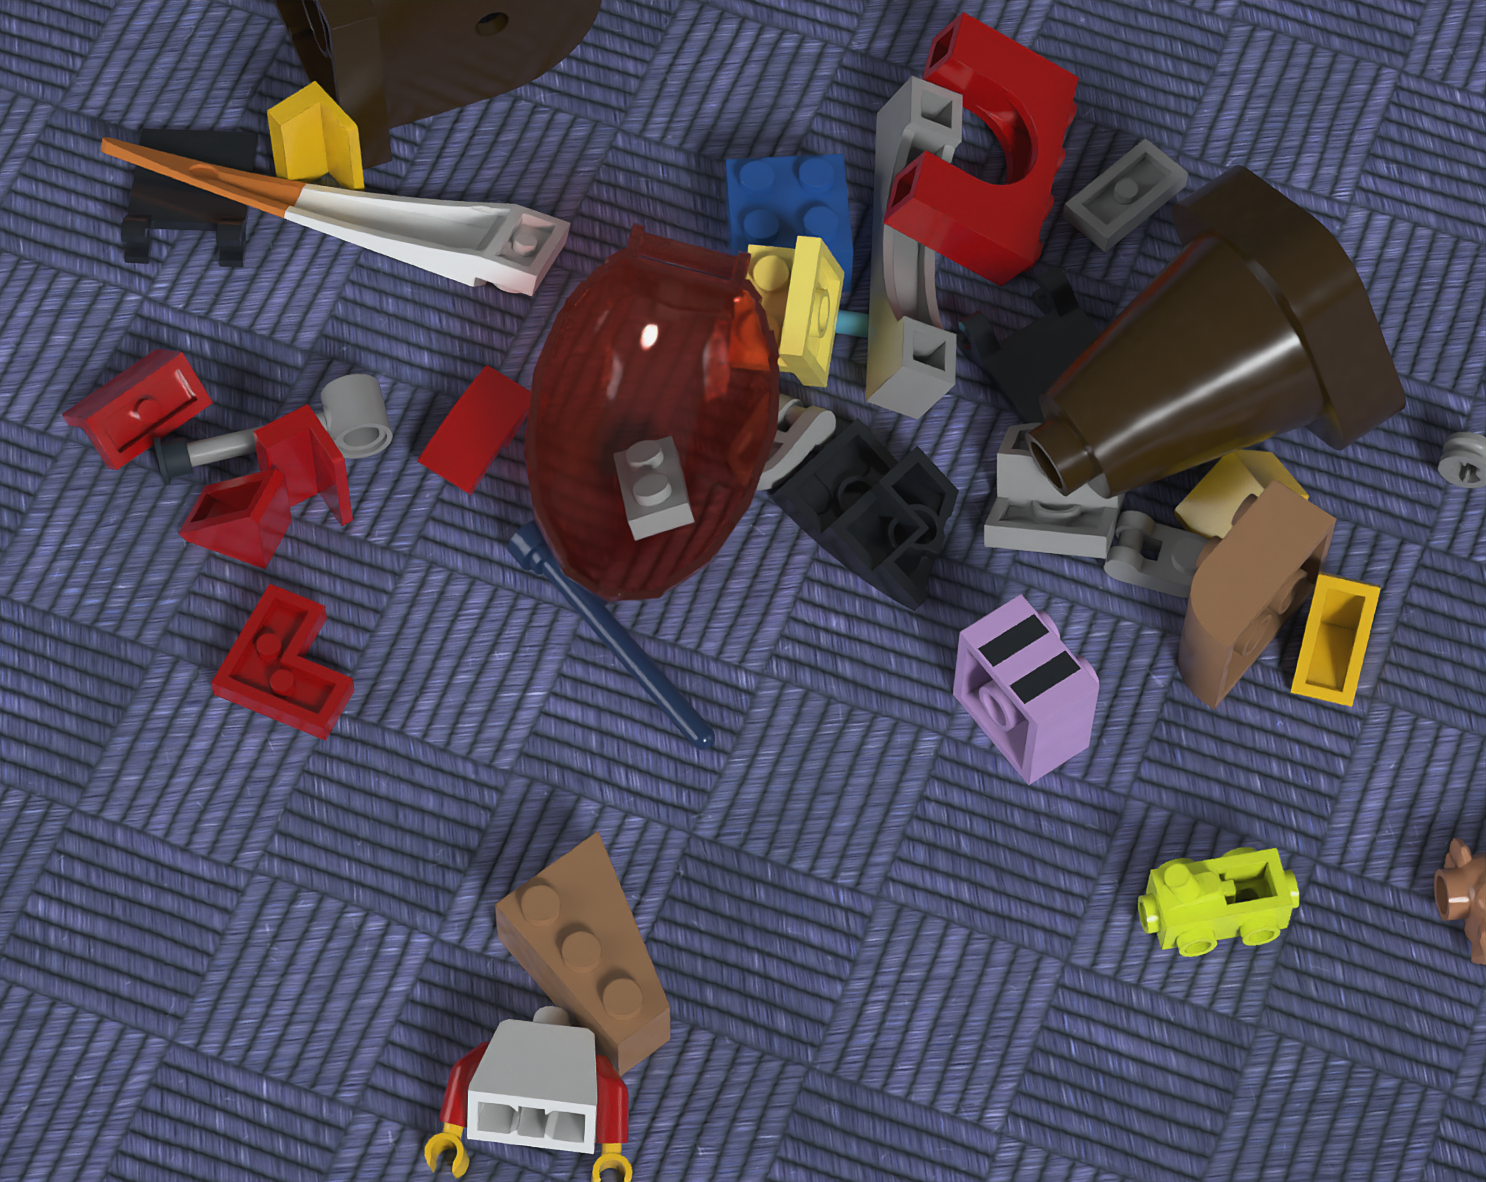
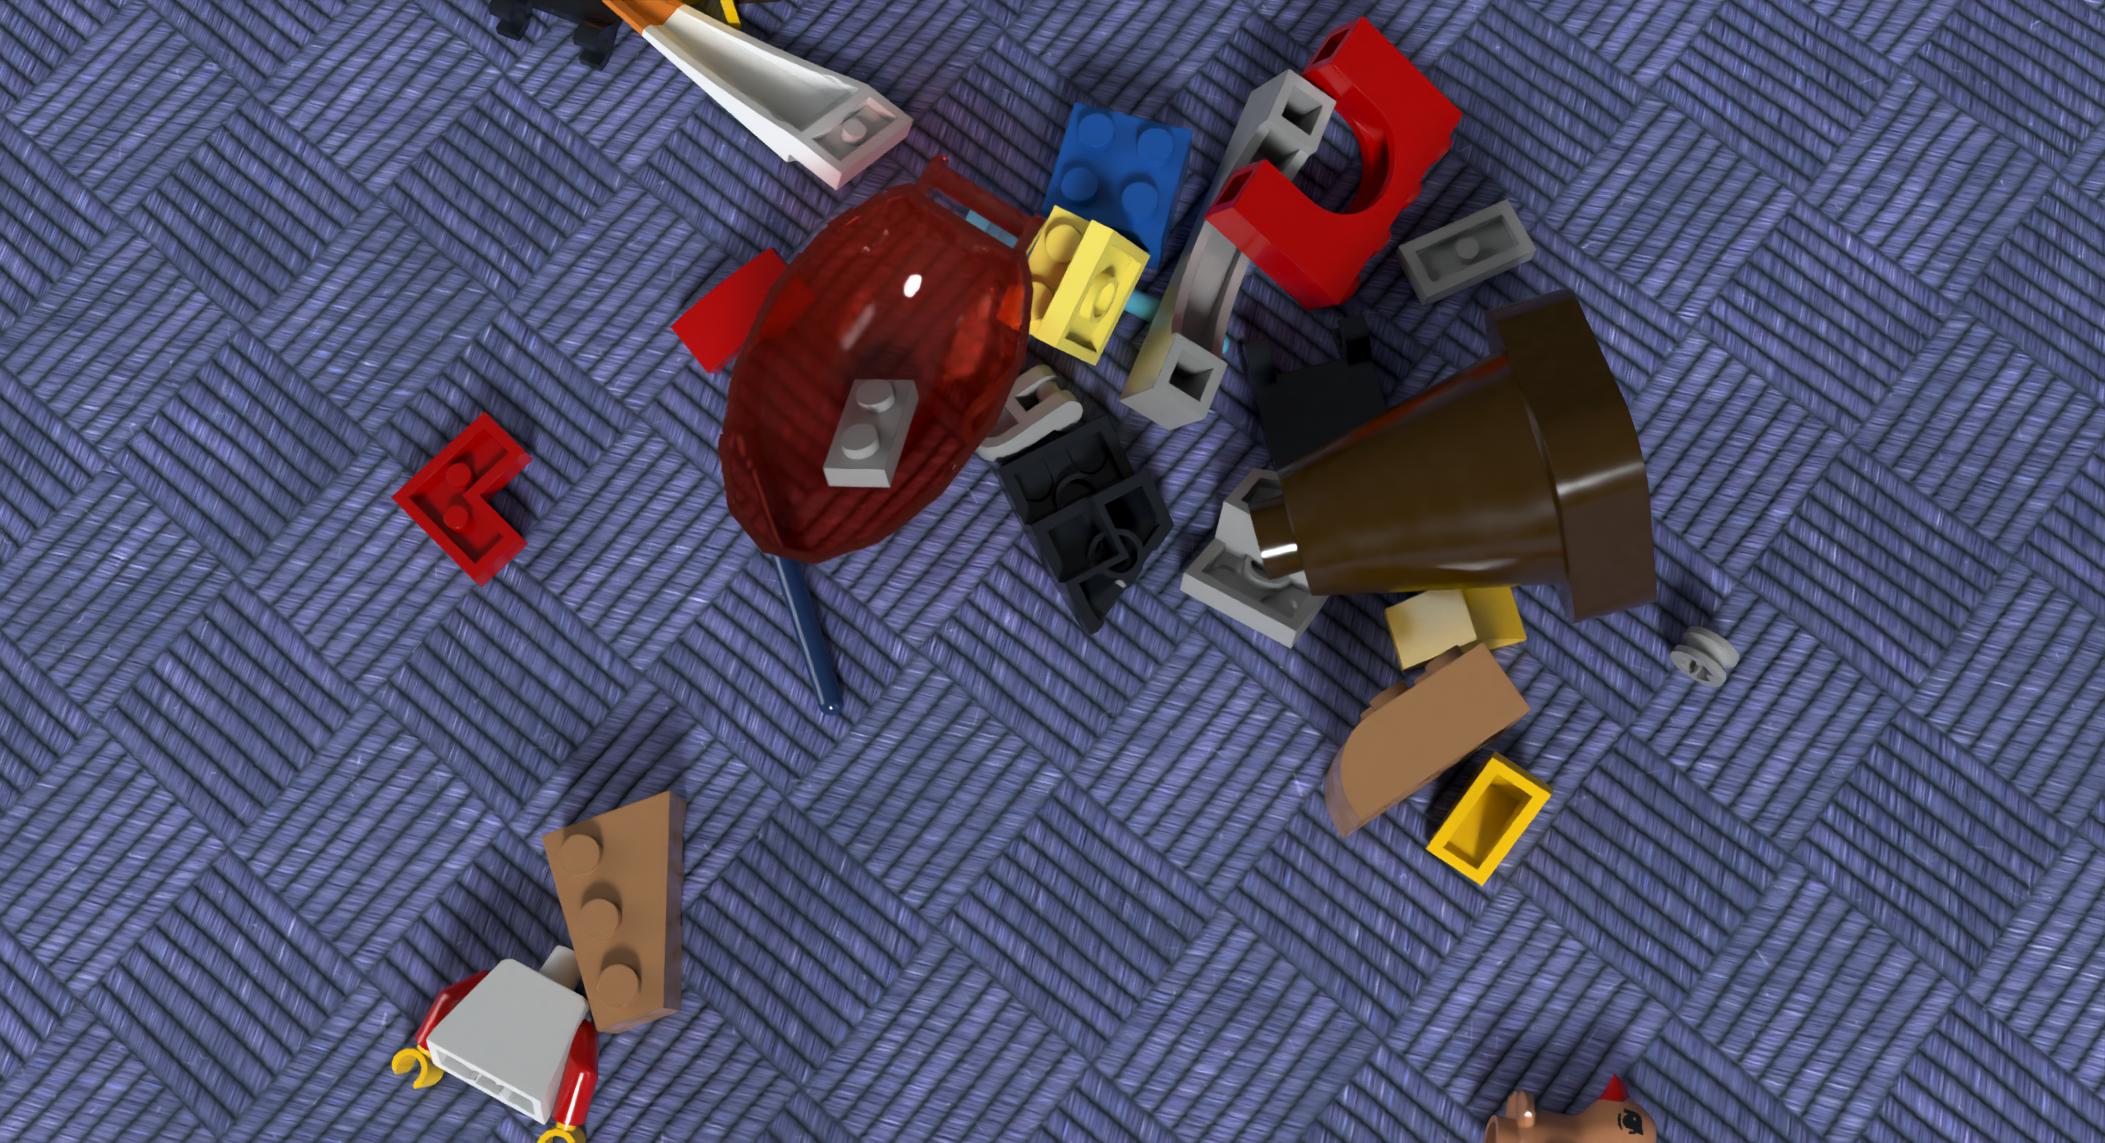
camera: 25 degrees right, 15 degrees up
red panel [62,349,213,470] -> none
light grey piece [153,374,393,486] -> none
red slope [178,468,292,570] -> none
red panel [253,404,353,526] -> none
lavender brick [953,594,1100,785] -> none
light grey plate [1104,510,1209,598] -> none
neon yellow brick [1138,847,1299,957] -> none

